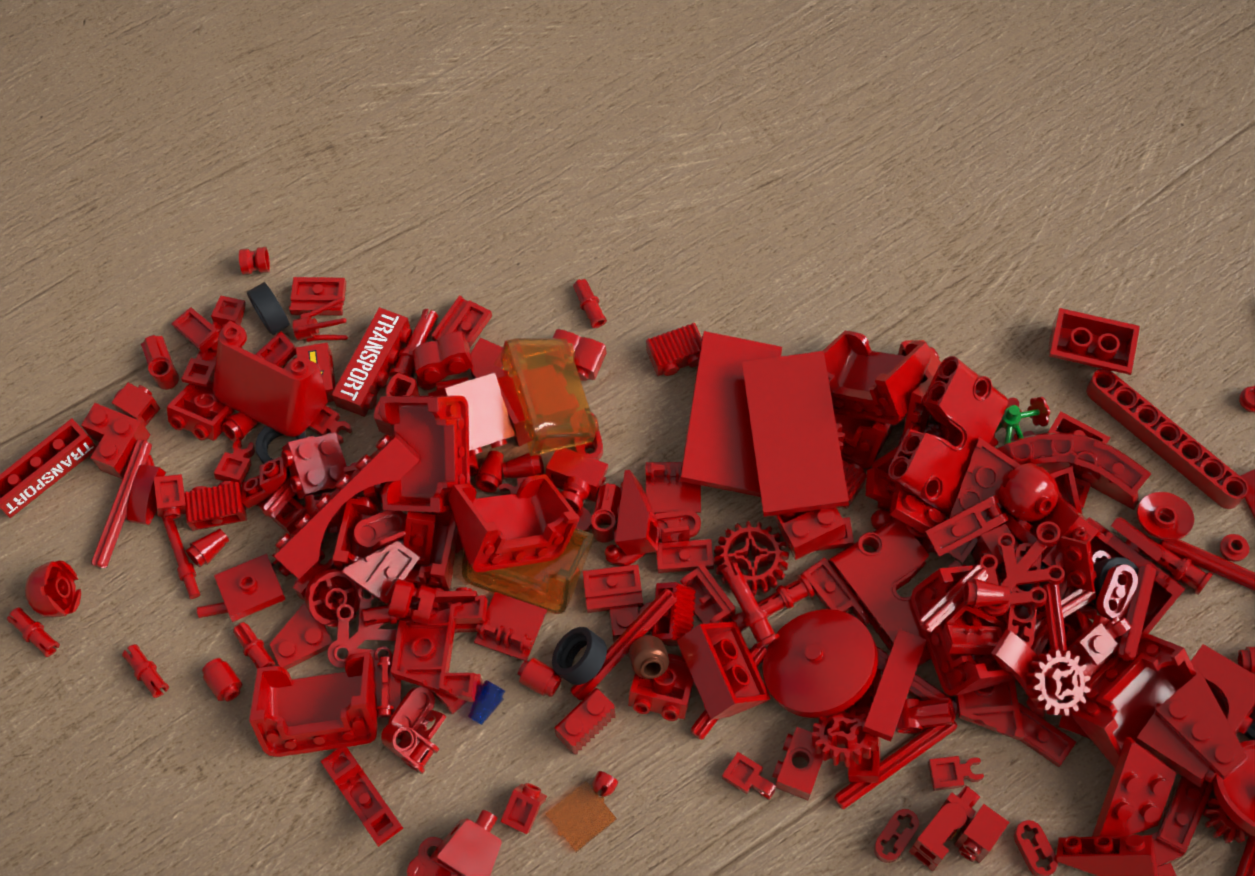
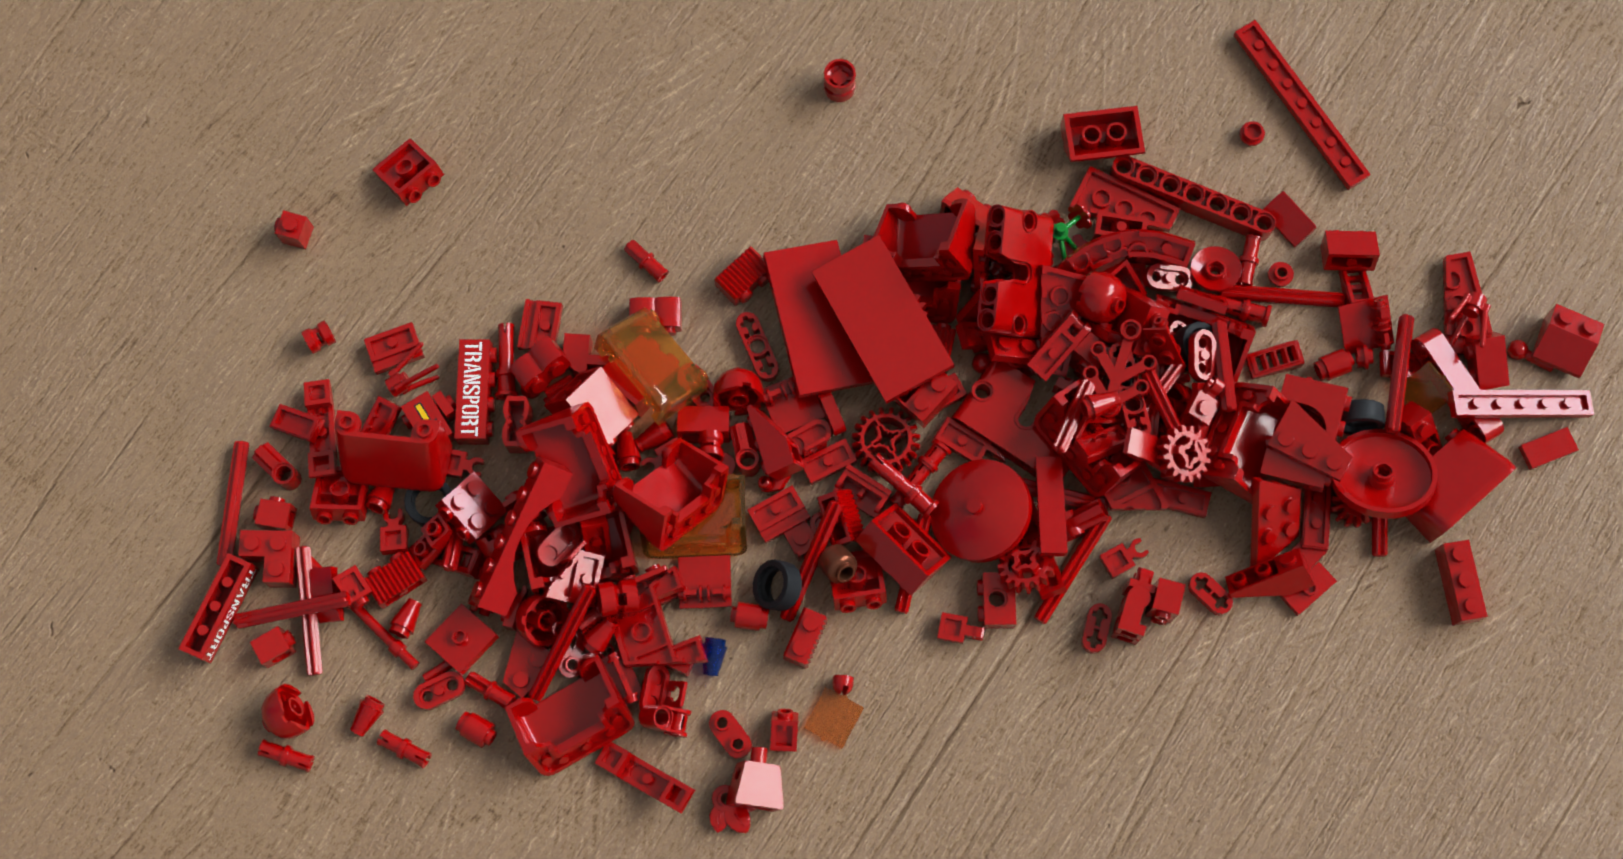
camera: 25 degrees left, 10 degrees up
black tyre [247,282,290,335] -> none
none -> red axle [216,441,250,566]
none -> red axle [233,591,352,629]
none -> red brick [250,626,296,668]
none -> red brick [274,210,314,250]
none -> red cone [350,695,385,737]
none -> red plate [372,138,444,206]
none -> red plate [413,671,466,710]
none -> red plate [432,391,456,422]
none -> red axle [528,584,597,701]
none -> red cone [582,616,619,654]
none -> red plate [709,710,752,759]
none -> red cylinder [713,367,764,416]
none -> red beam [736,312,779,382]
none -> red beam [817,392,846,436]
none -> red wheel [824,59,856,102]
none -> red wing [1068,166,1181,233]
none -> plate [1143,263,1193,293]
none -> red pin [1236,234,1262,286]
none -> red slope [1246,340,1305,380]

